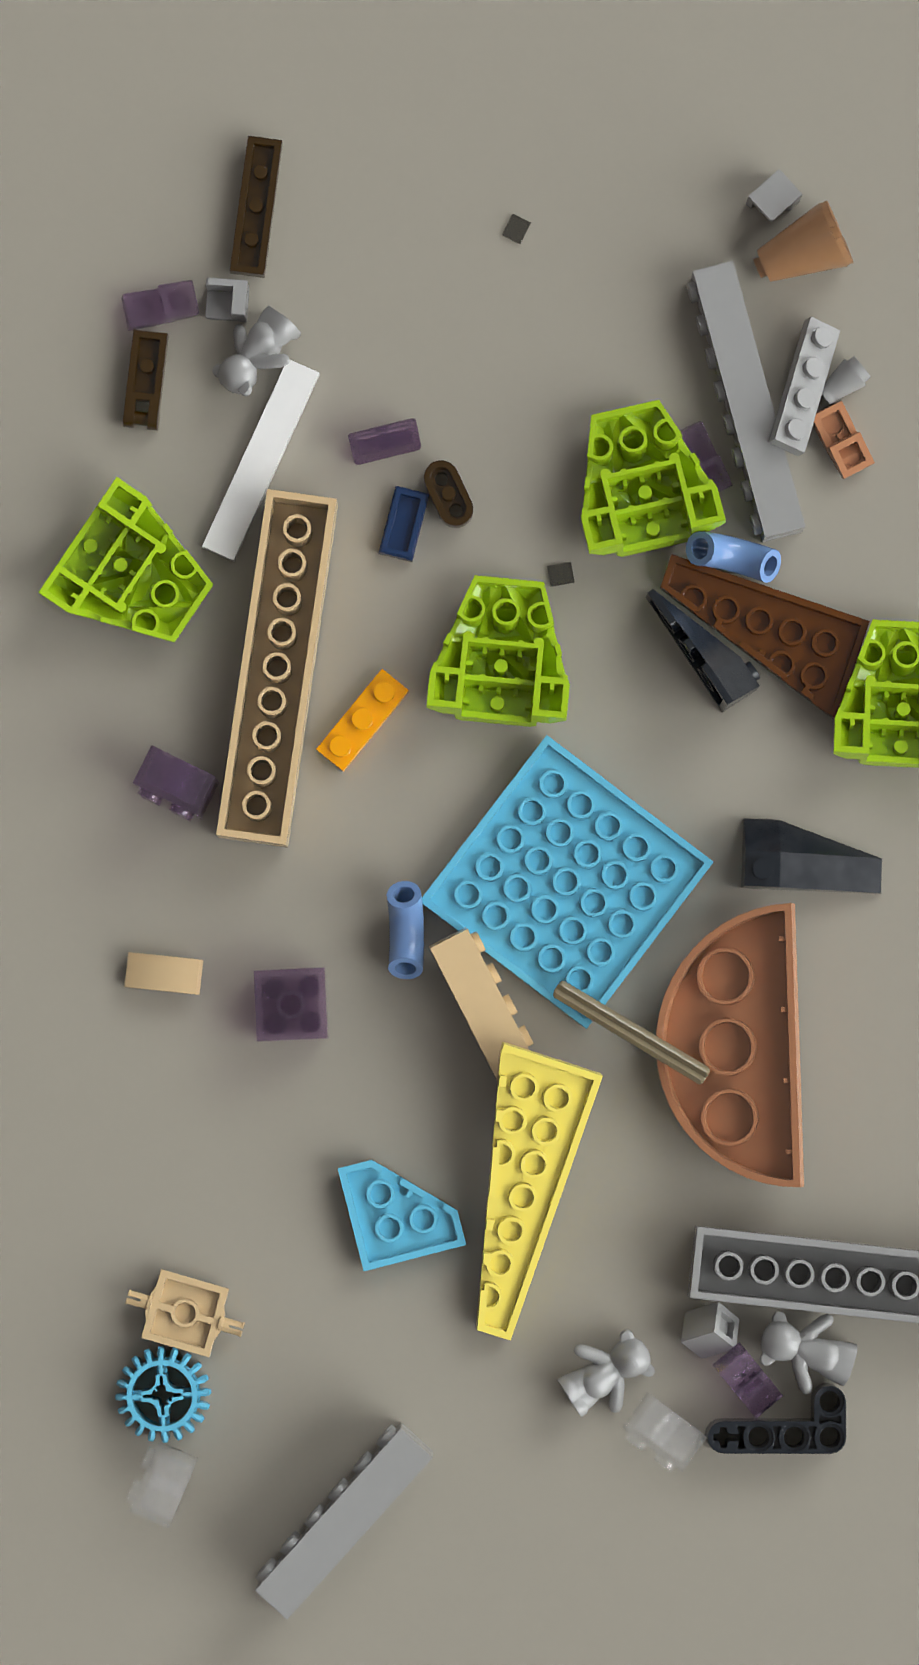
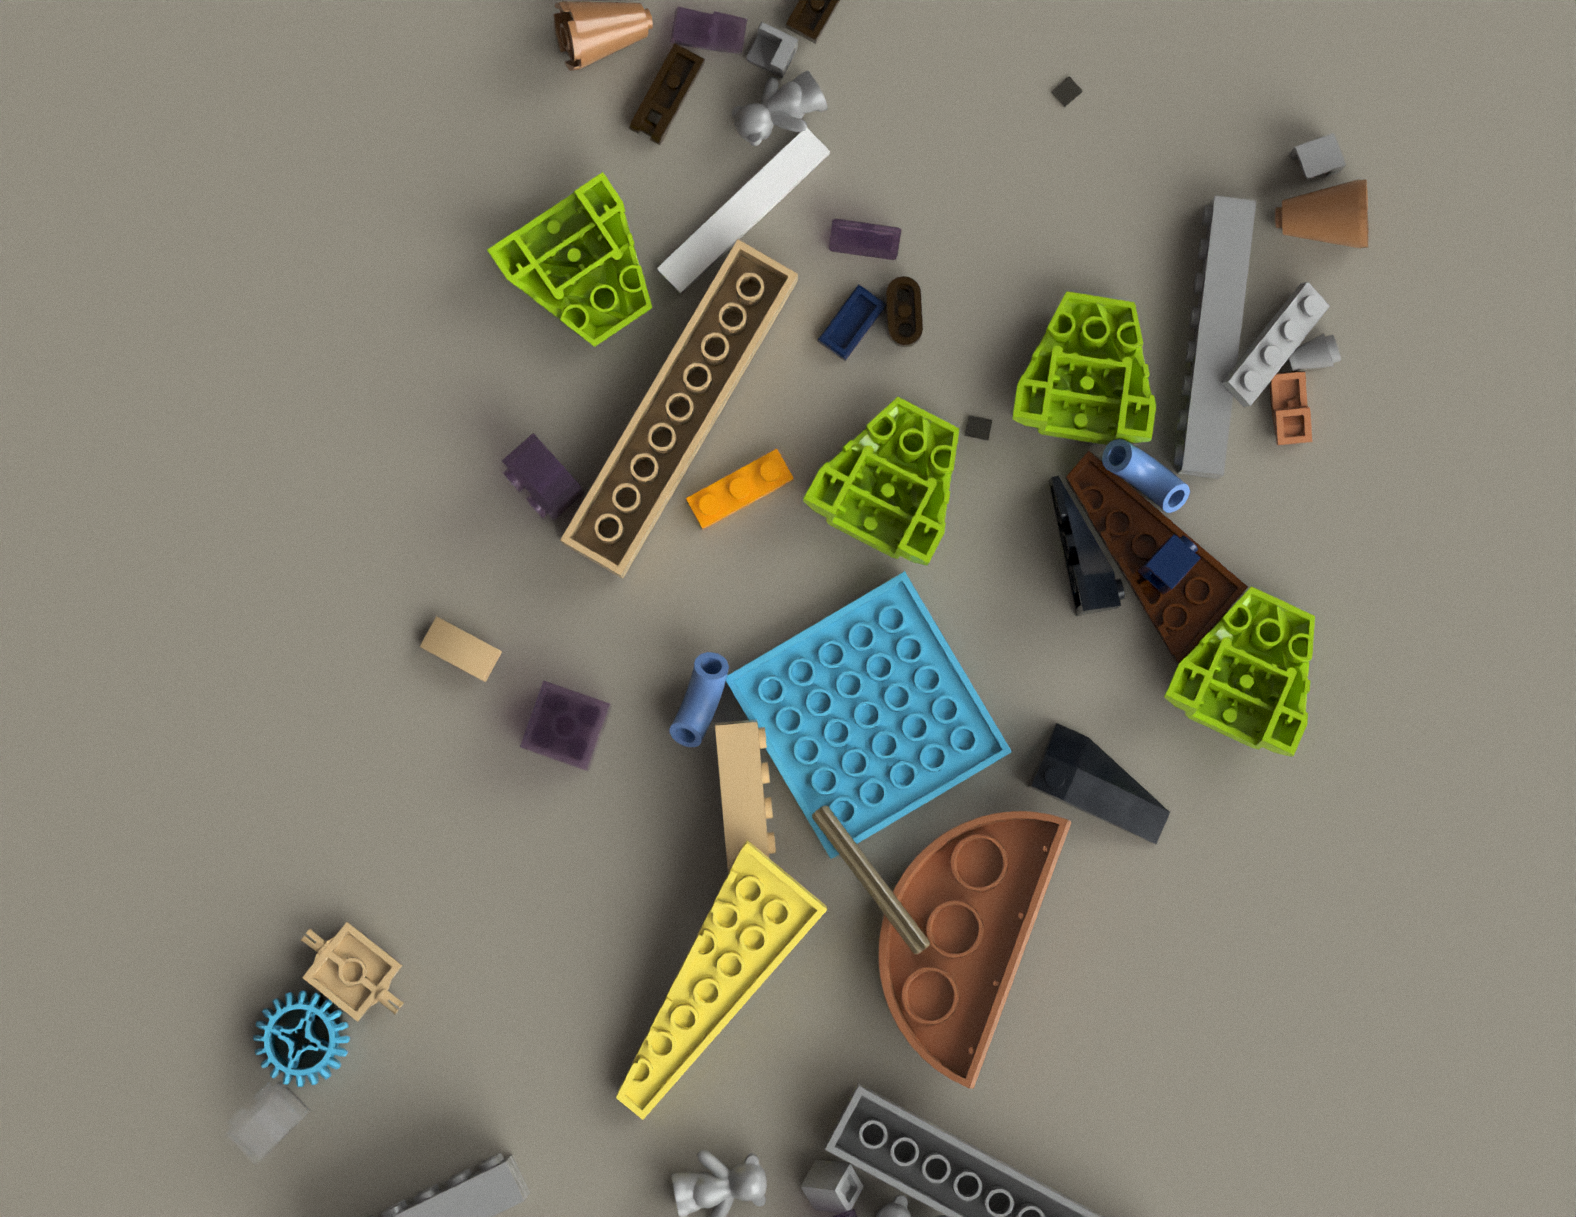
camera: 20 degrees right, 0 degrees up
medium azure plate [338,1160,466,1271] -> none
clear purple slope [680,421,733,492] -> none
none -> medium nougat cone [554,1,653,71]
none -> dark blue brick [1138,534,1200,595]

